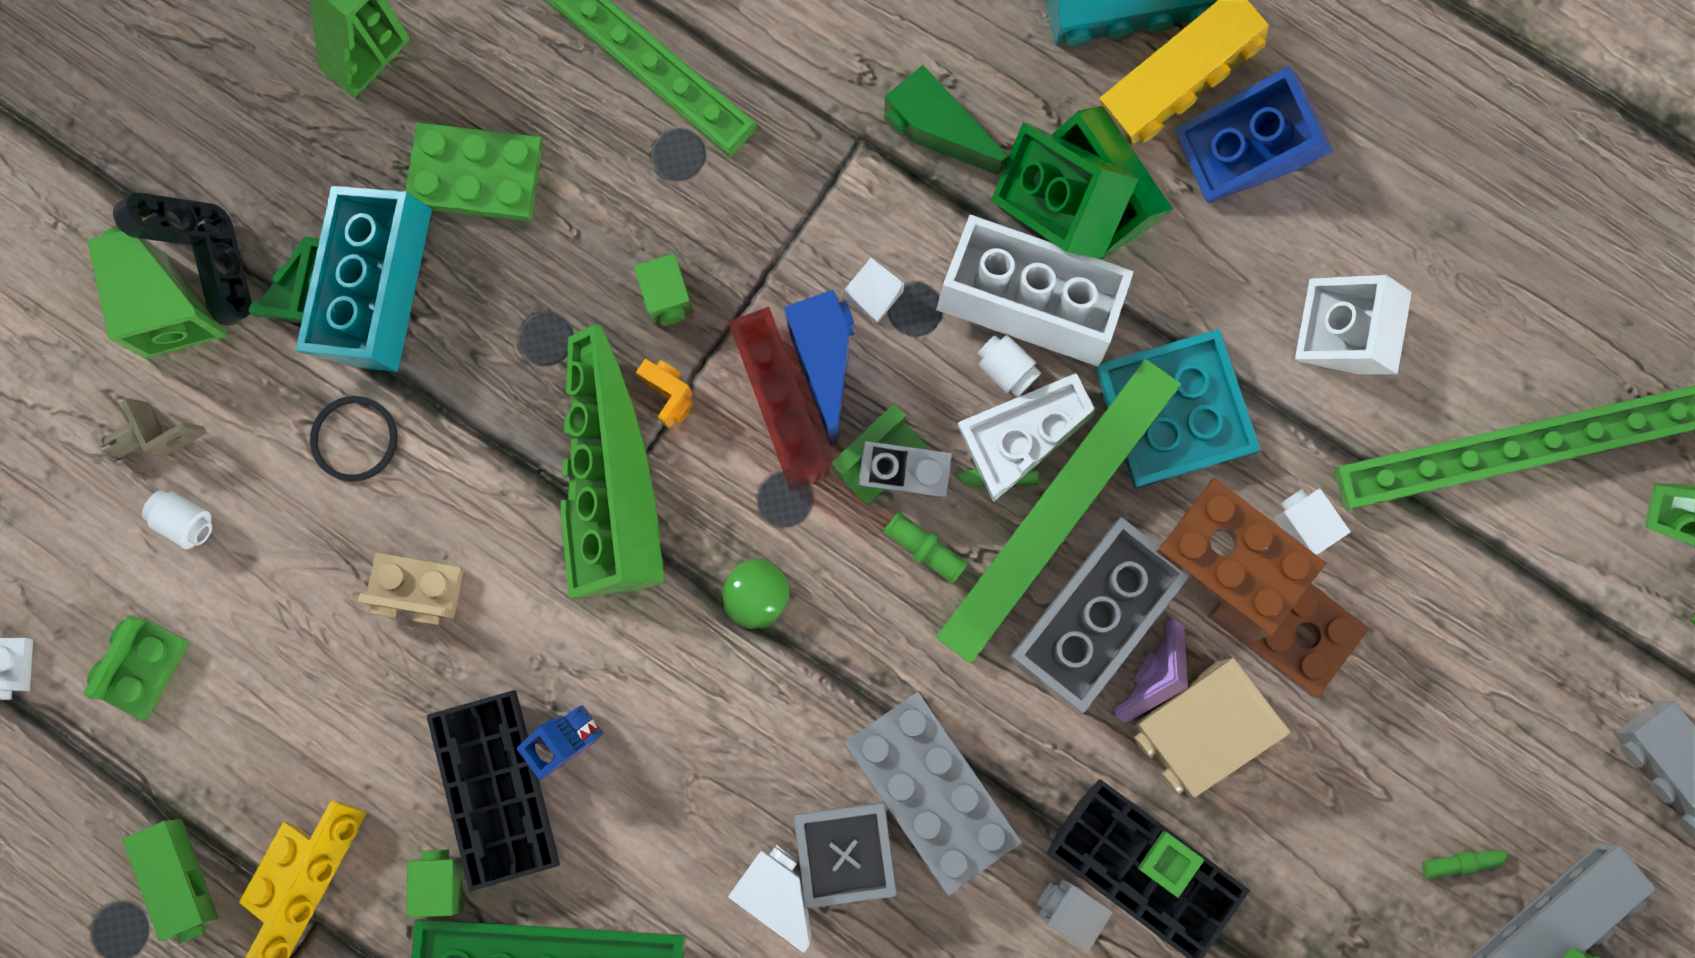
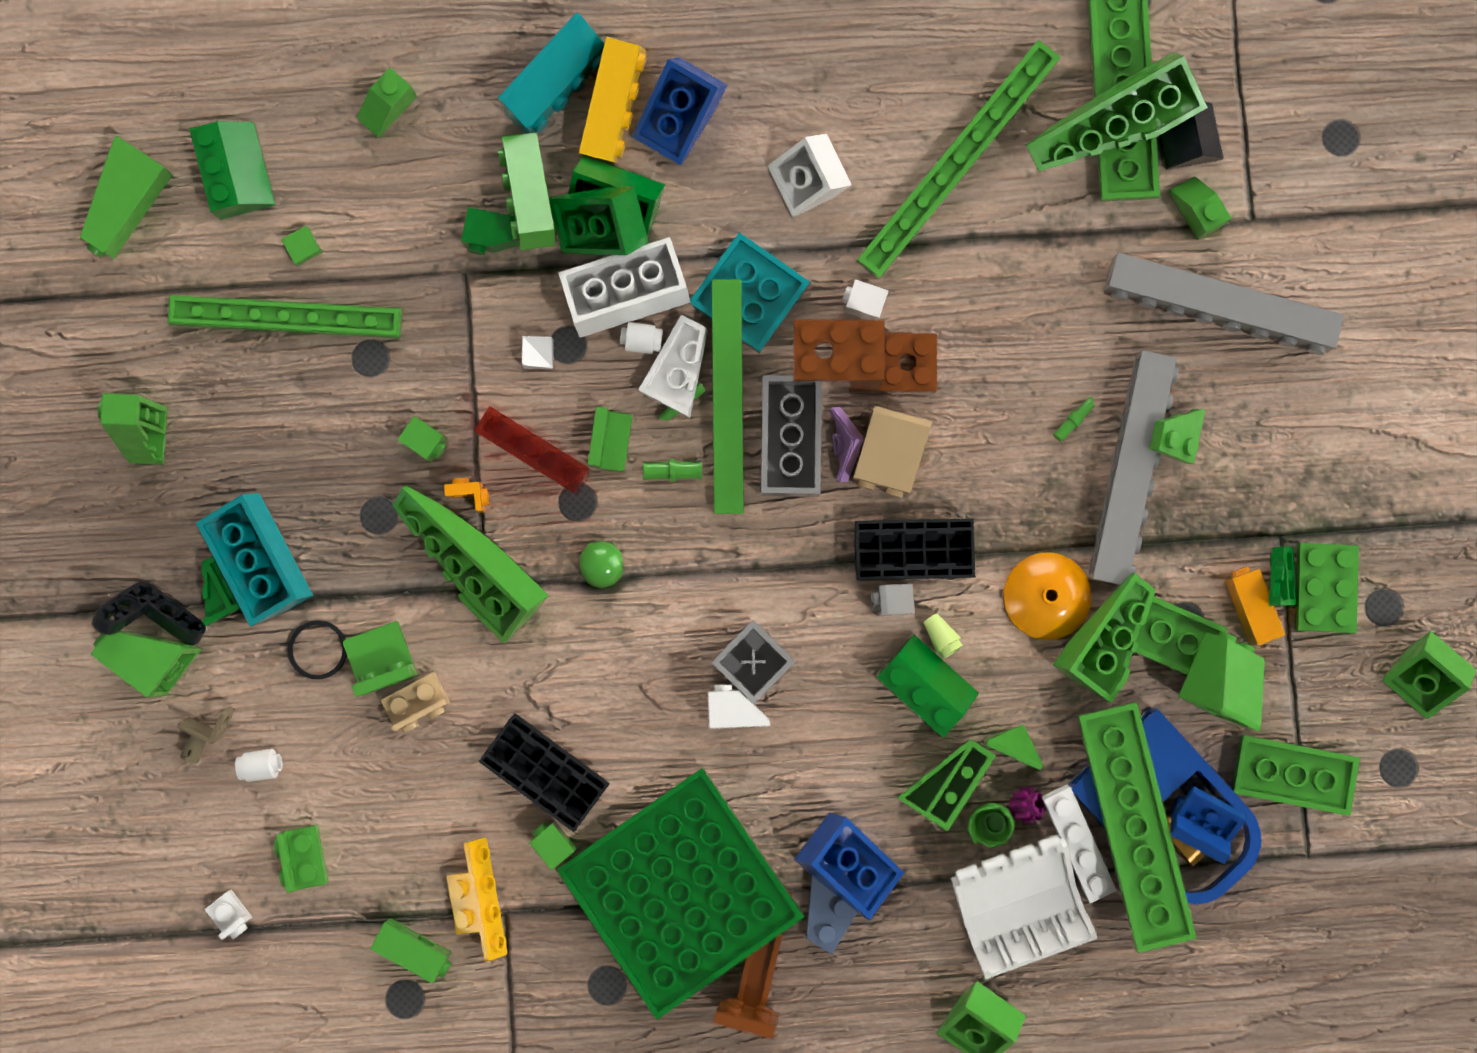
camera: 40 degrees left, 5 degrees up
bright green plate [405,122,544,222] -> none
blue leg [516,705,604,781] -> none
blue slope [784,289,854,446] -> none
light grey brick [844,692,1022,896] -> none
light grey slope [858,441,952,497] -> none
bright green plate [1137,831,1204,898] -> none
none -> bright green bracket [343,621,418,697]
none -> brick [498,132,555,250]

